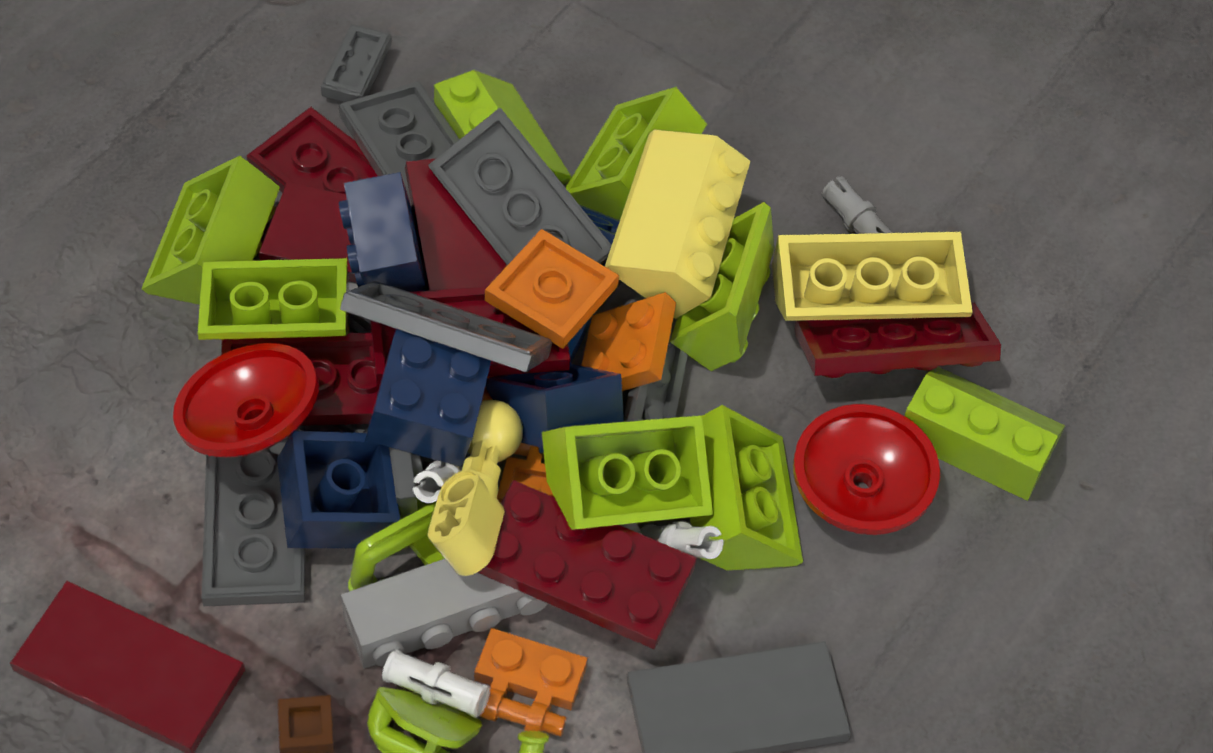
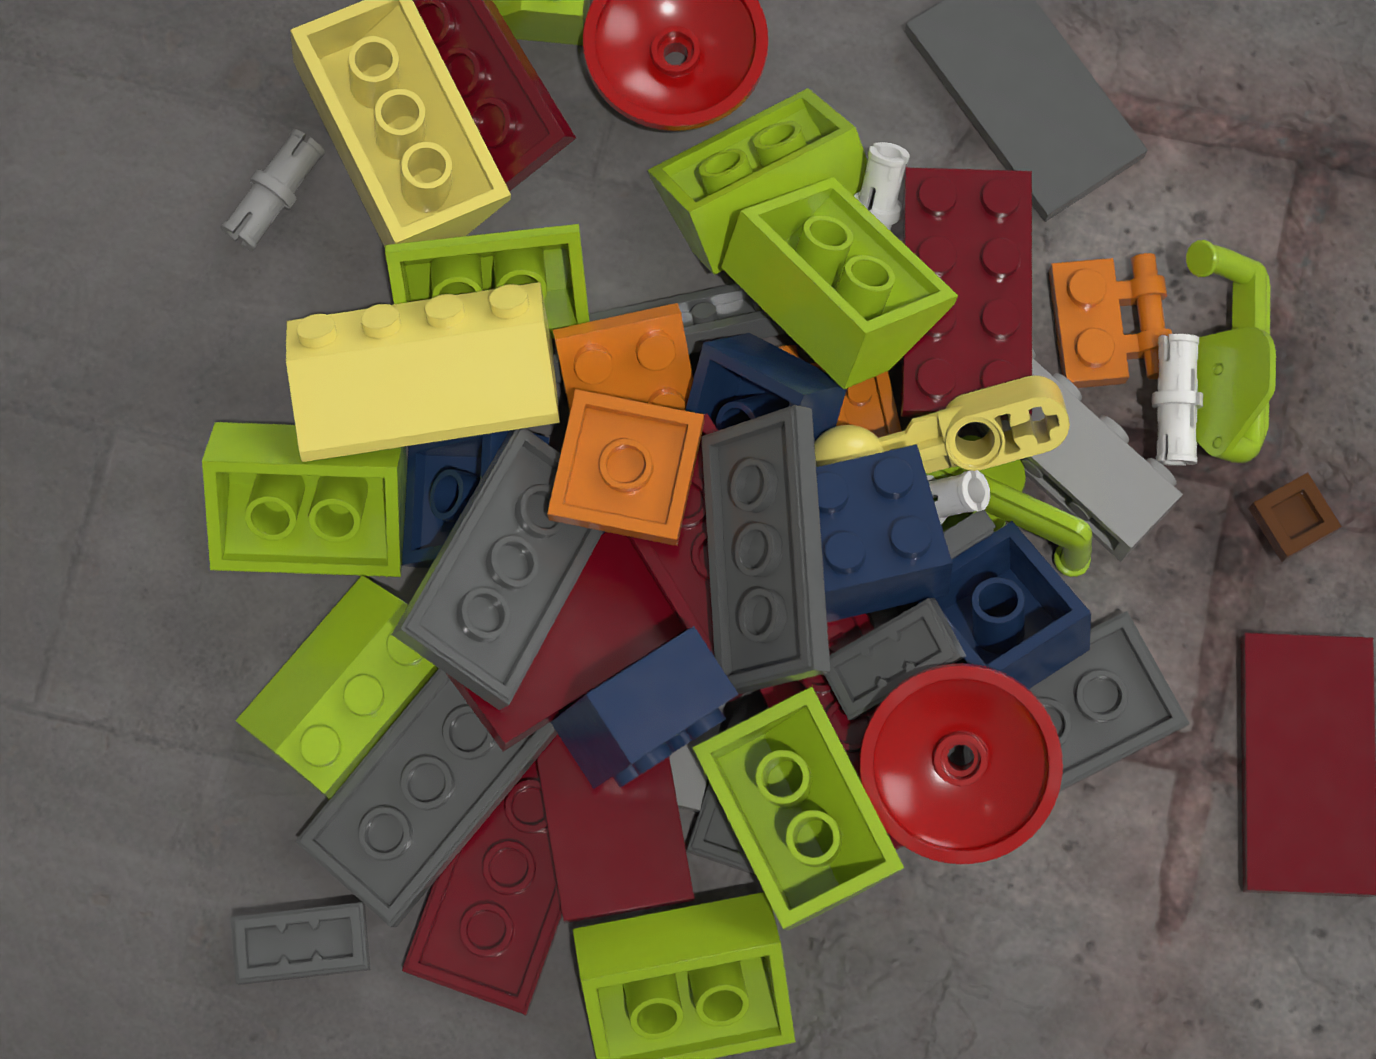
camera: 110 degrees left, 20 degrees up
none -> dark grey plate [824,598,966,720]

